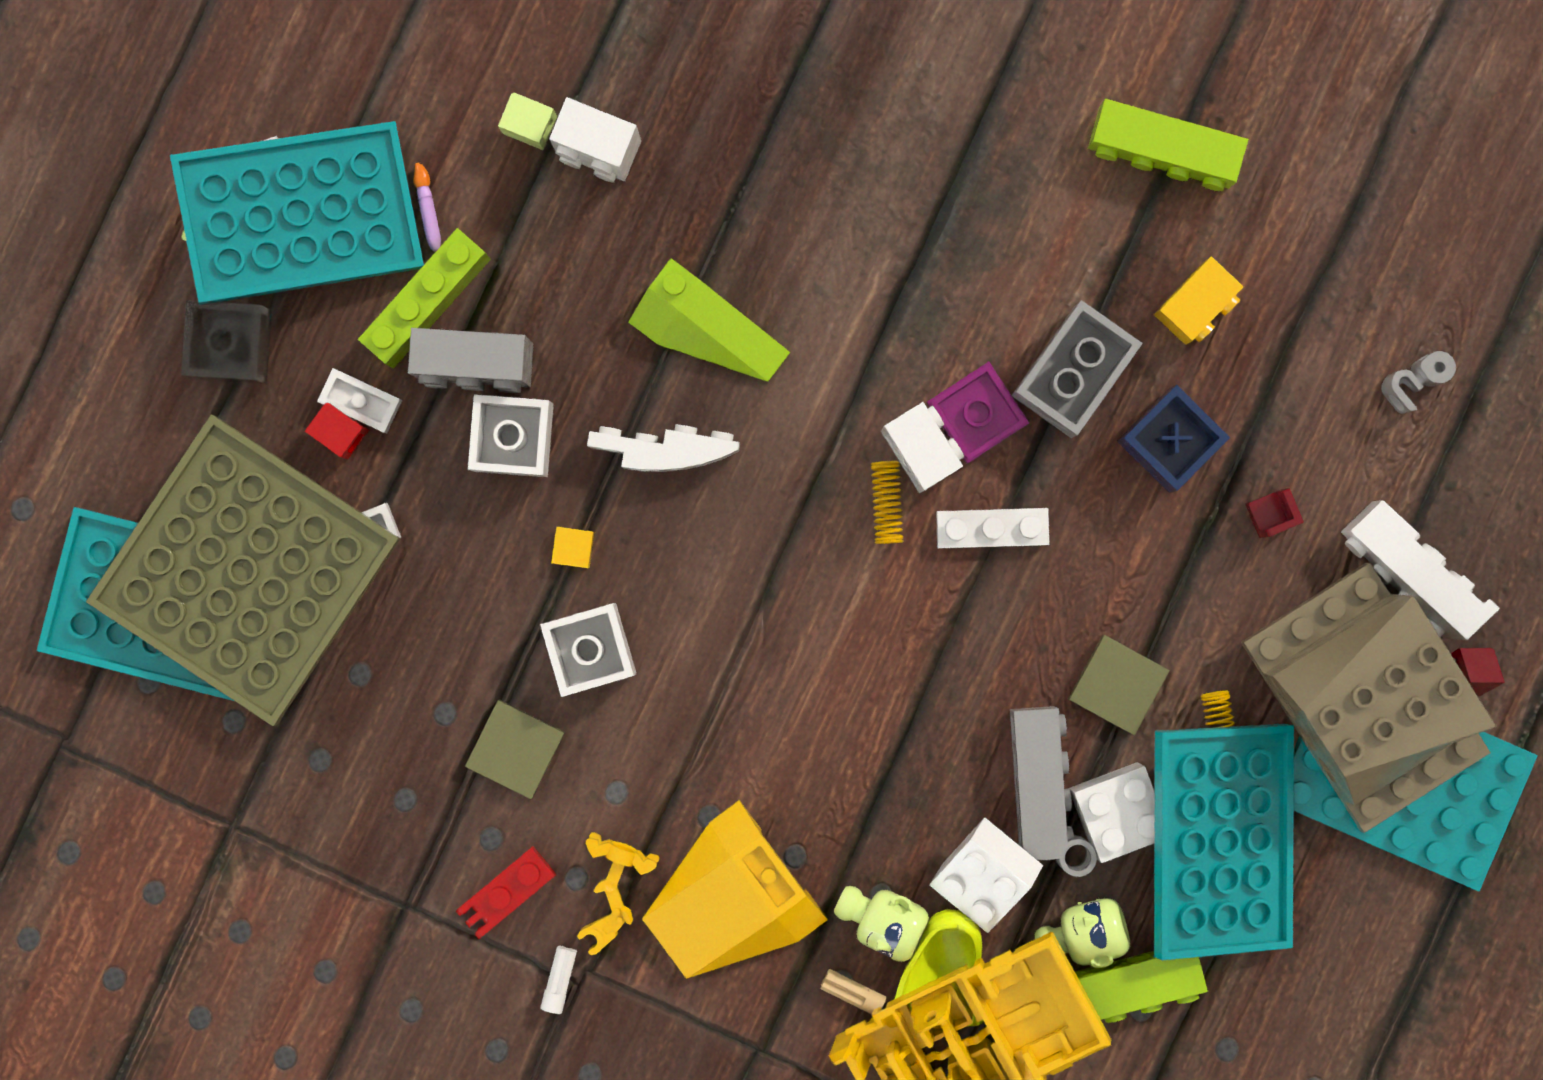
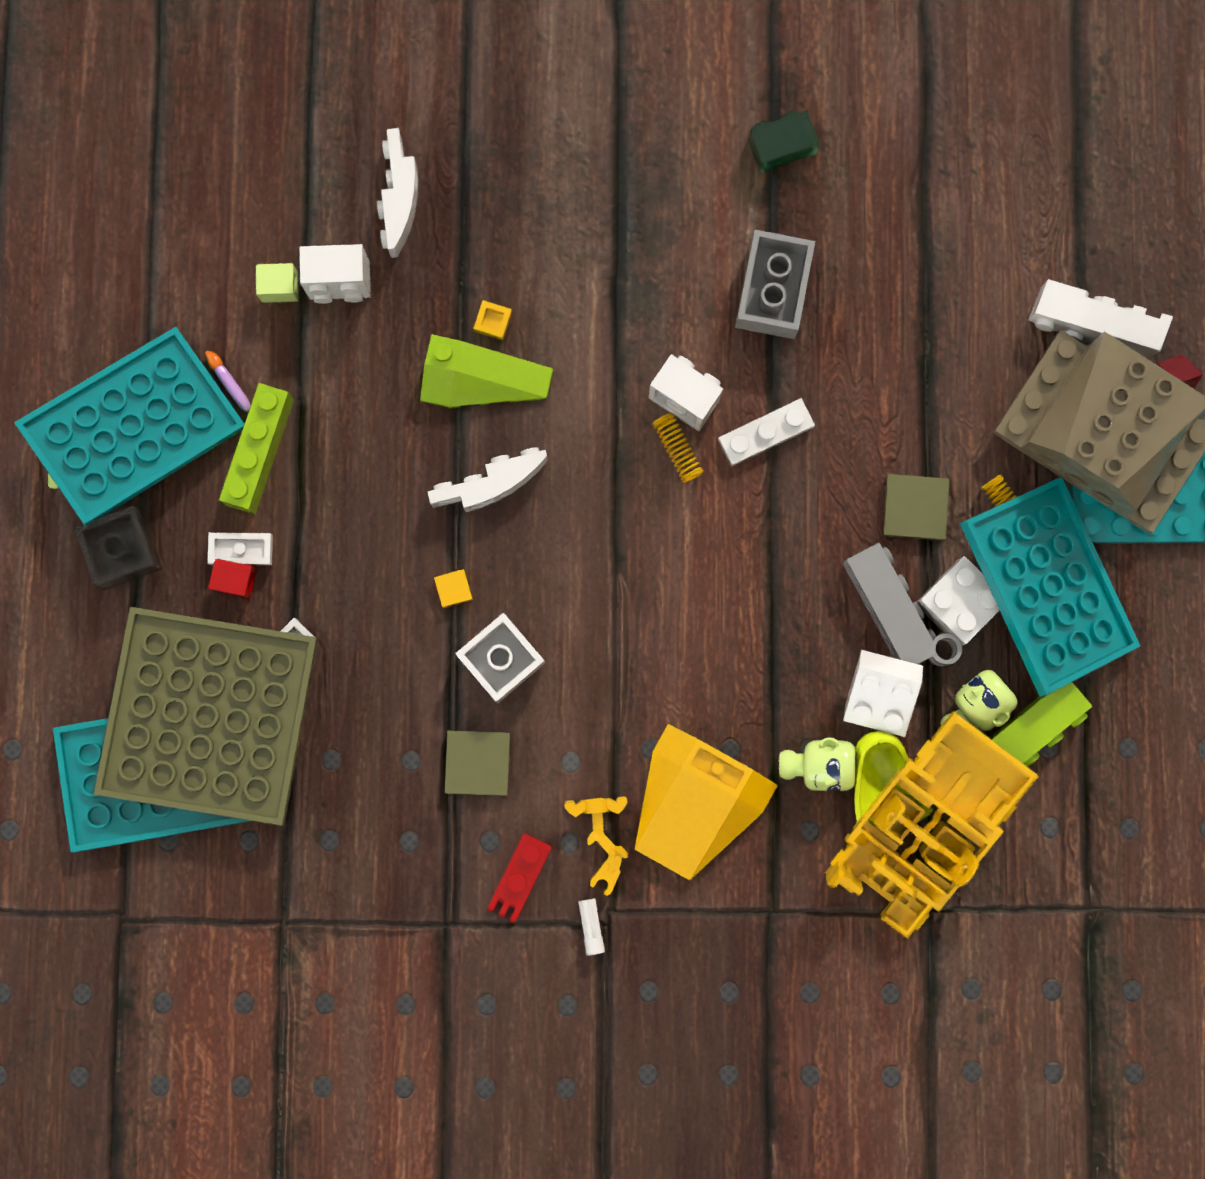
camera: 30 degrees left, 5 degrees down
light grey brick [408,328,533,393] -> none
white brick [468,394,554,477] -> none
tan piece [820,969,886,1015] -> none
magenta tile [926,362,1029,464] -> none
lime brick [1088,98,1249,191] -> none
dark blue brick [1117,385,1230,493] -> none
yellow brick [1154,256,1243,345] -> none
dark red panel [1245,488,1304,538] -> none
light grey leg [1381,351,1456,414] -> none
none -> white slope [377,128,418,258]
none -> yellow tile [473,300,512,341]
none -> clear green brick [748,110,820,173]

